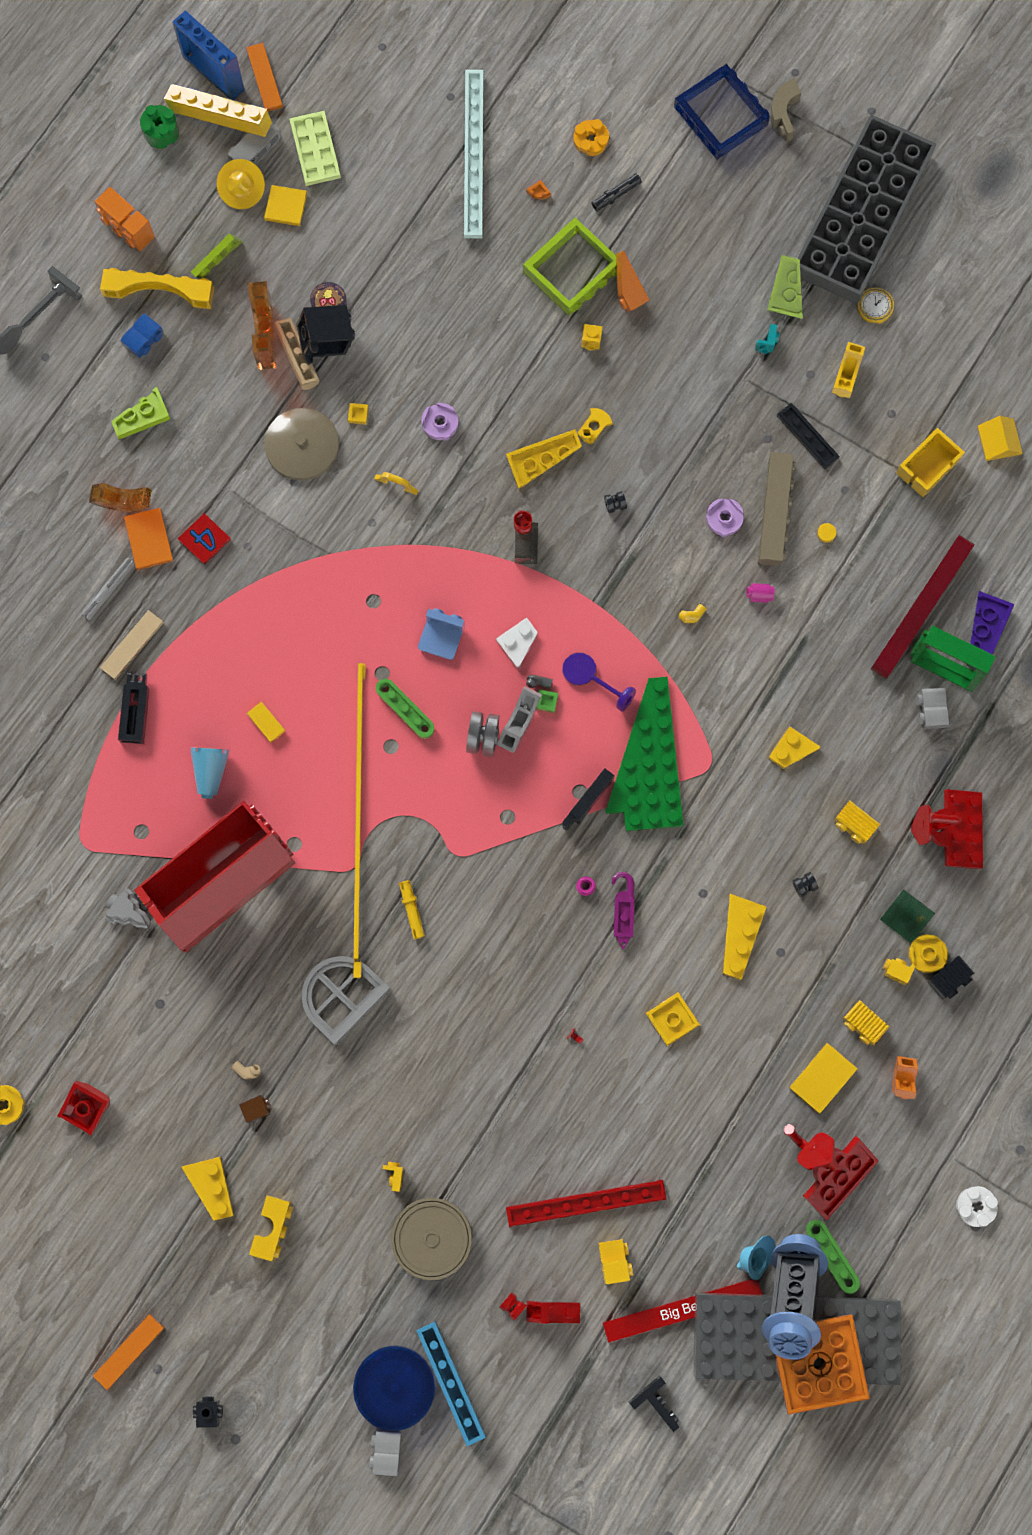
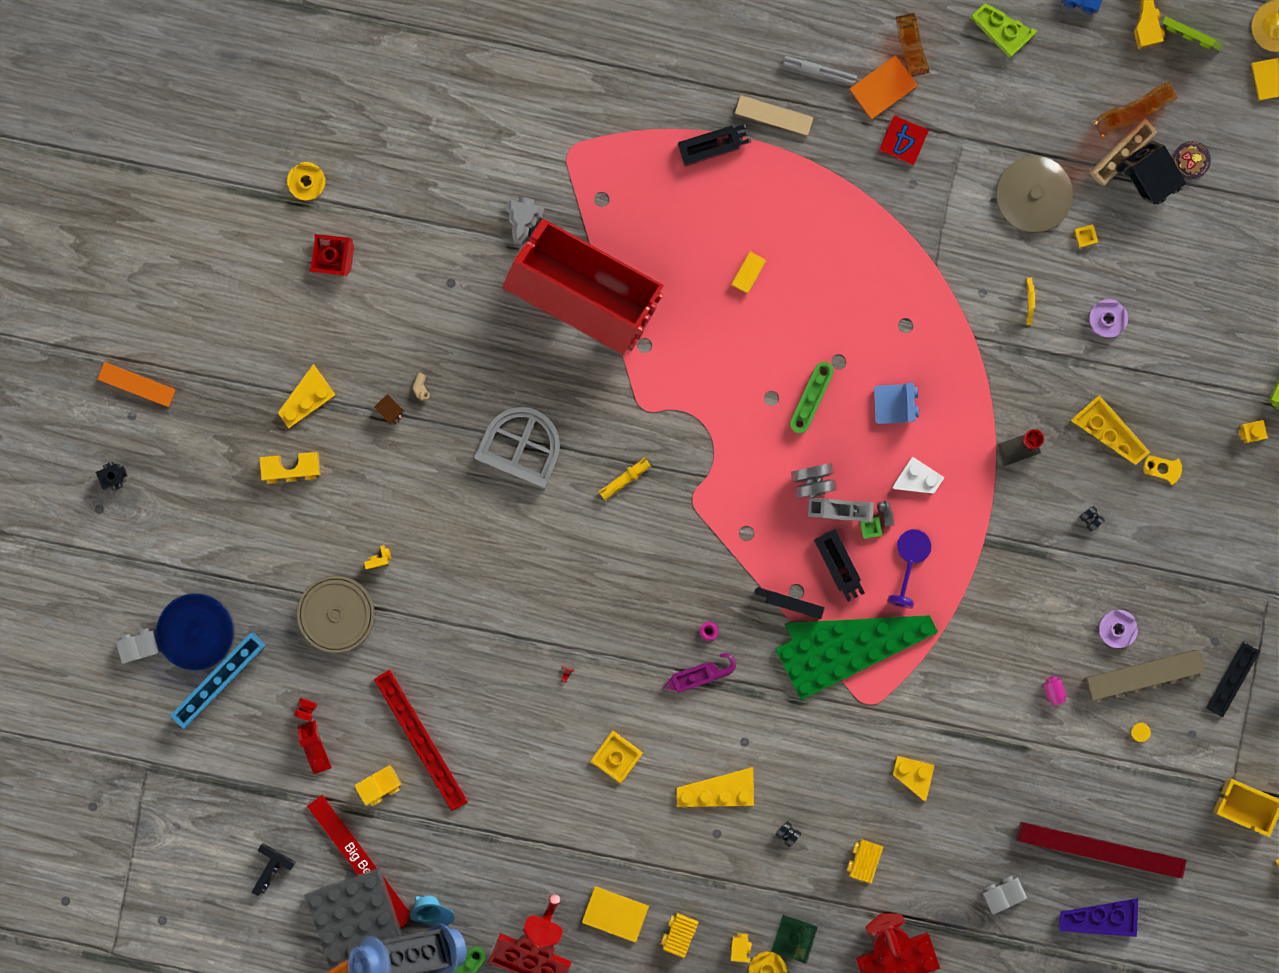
camera: 60 degrees right, 10 degrees up
medium azure cone [190,747,229,799] -> none
yellow piece [353,663,366,978] -> none
yellow arm [679,604,707,623] -> none
green window [910,625,996,692] -> none
none -> black hinge [813,529,865,602]

